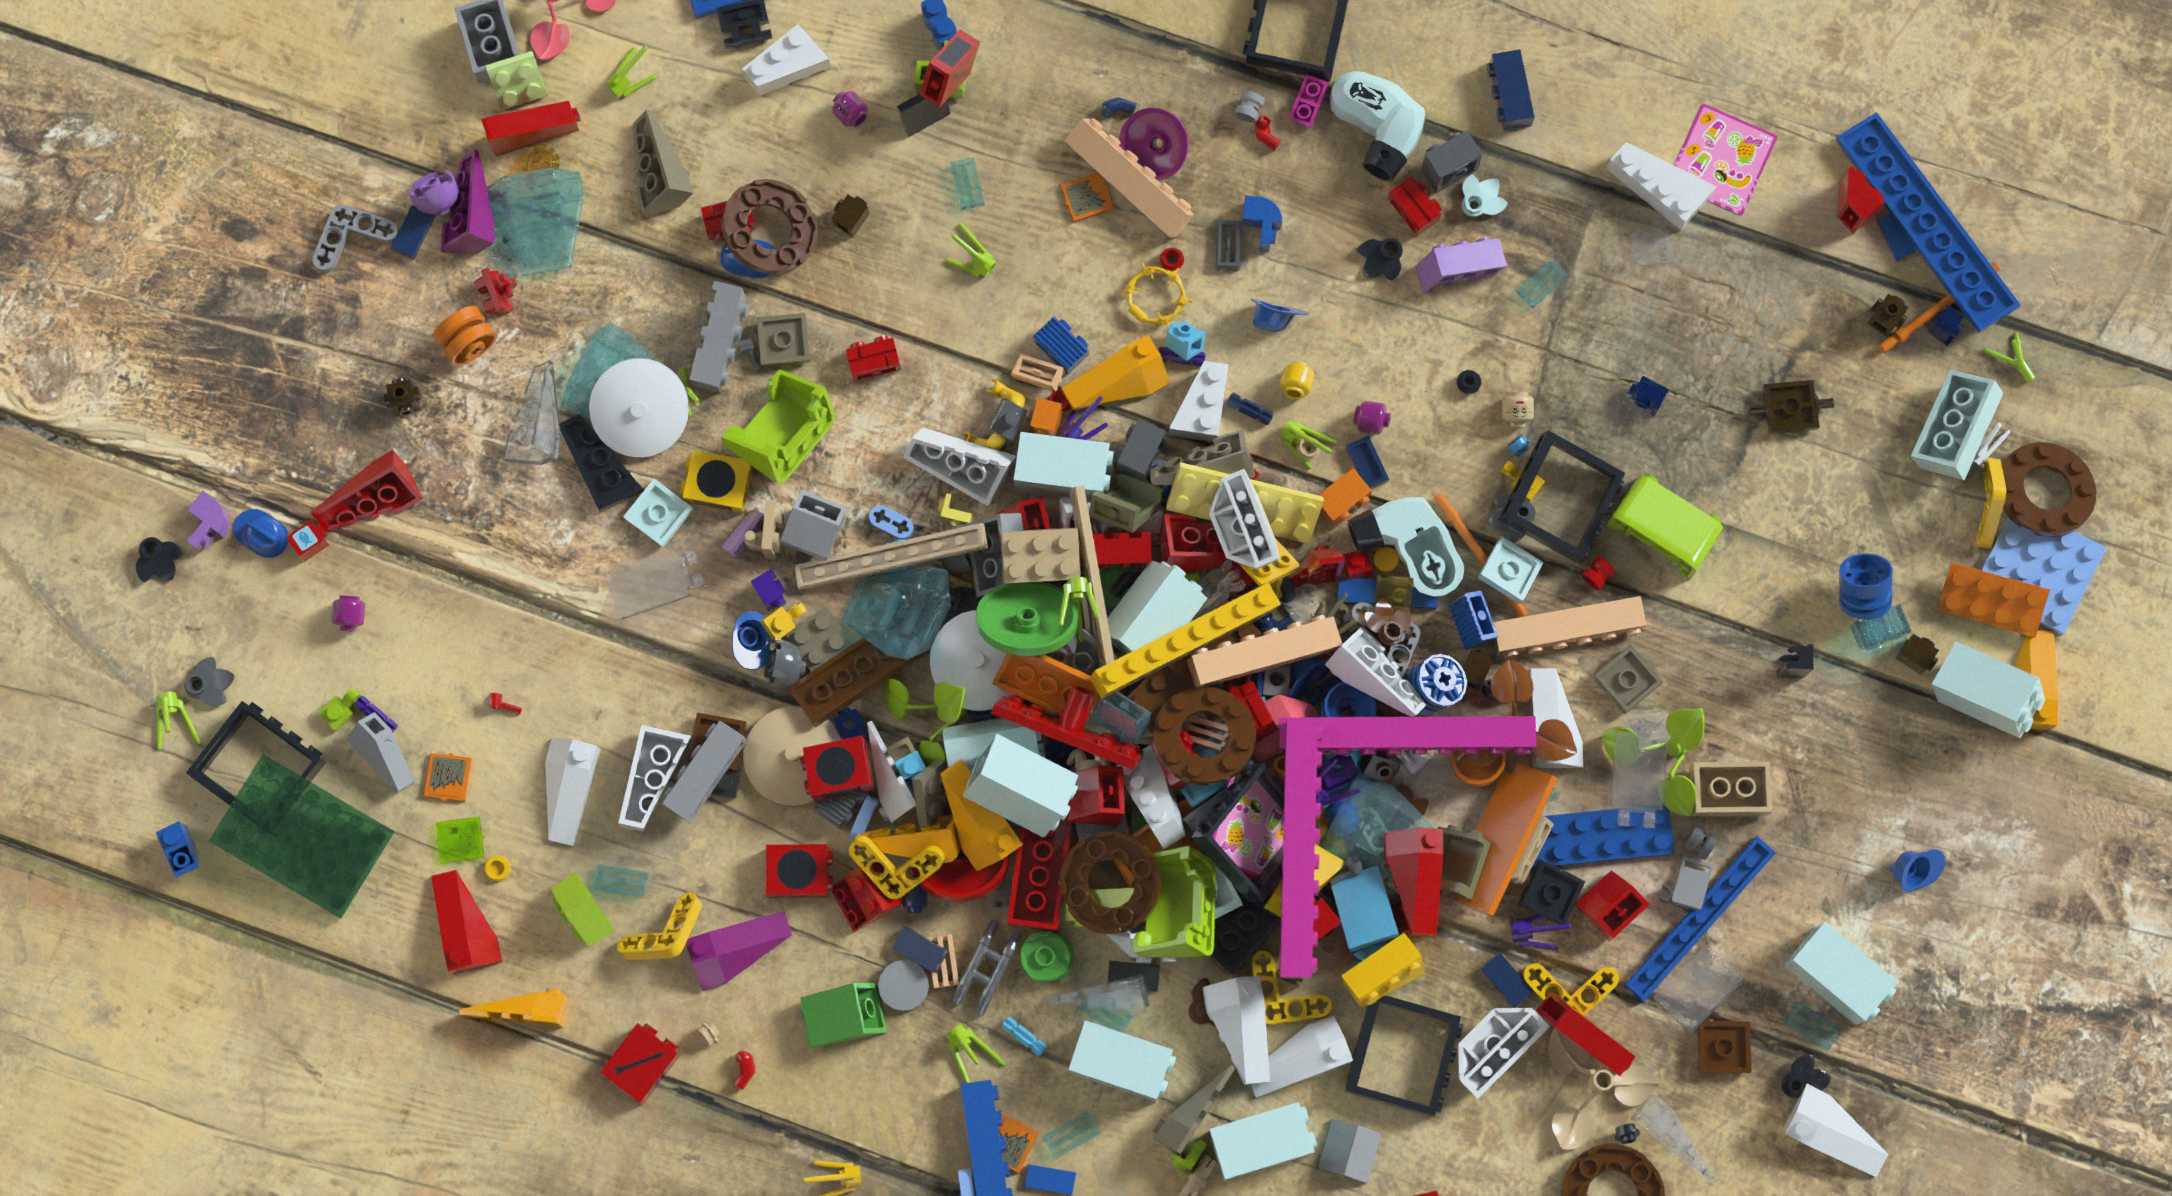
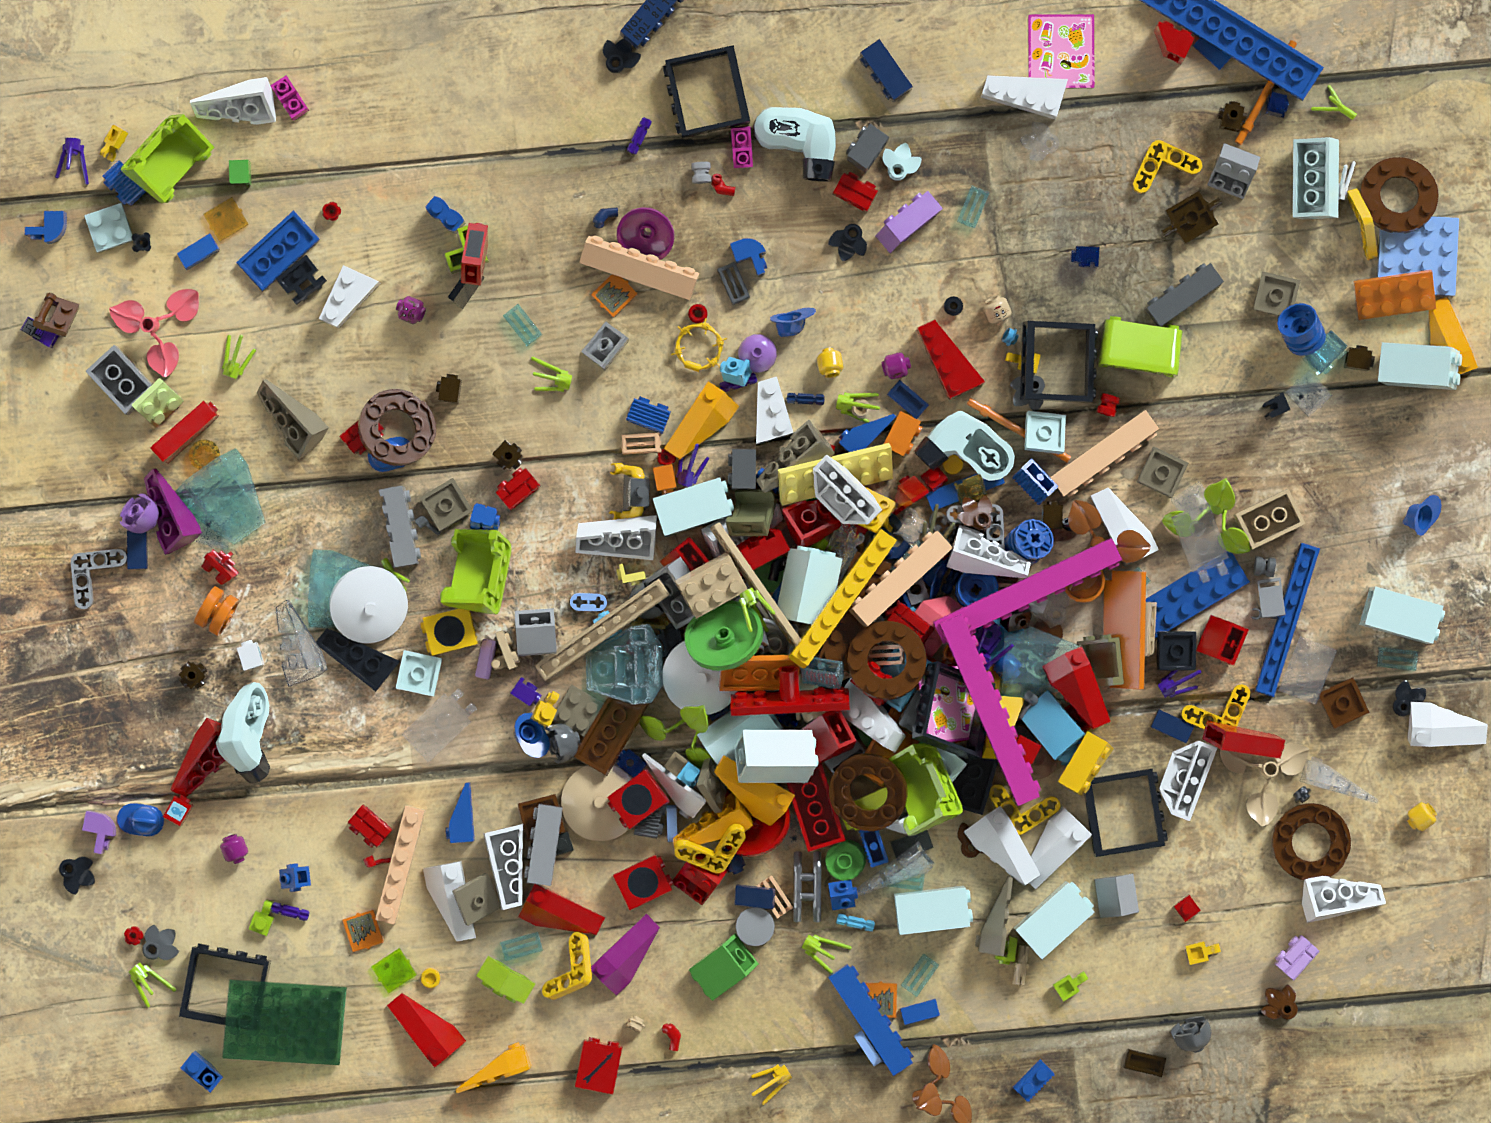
camera: 25 degrees left, 10 degrees up
light grey slope [346,712,415,793] -> none
none -> red plate [124,926,143,946]
none -> light aqua piece [216,682,270,783]
none -> white brick [237,640,265,671]
none -> blue brick [279,863,311,892]
none -> red brick [347,804,393,848]
none -> light nougat brick [375,805,426,925]
none -> blue slope [446,782,475,843]
none -> dark tan plate [452,873,501,926]
none -> blue brick [470,503,500,530]
none -> dark brown brick [492,440,523,471]
none -> red wedge [518,884,606,935]
none -> light grey slope [581,322,629,370]
none -> dark purple axle [627,117,652,155]
none -> medium lavender cylinder [738,334,777,373]
none -> blue brick [828,880,858,910]
none -> blue slope [839,414,896,453]
none -> blue brick [858,830,889,867]
none -> red wedge [916,320,985,400]
none -> yellow beam [1132,140,1202,194]
none -> dark grey brick [1145,263,1224,327]
none -> light grey slope [1207,143,1260,199]
none -> dark tan plate [1253,271,1301,316]
none -> clear piece [1286,370,1332,417]

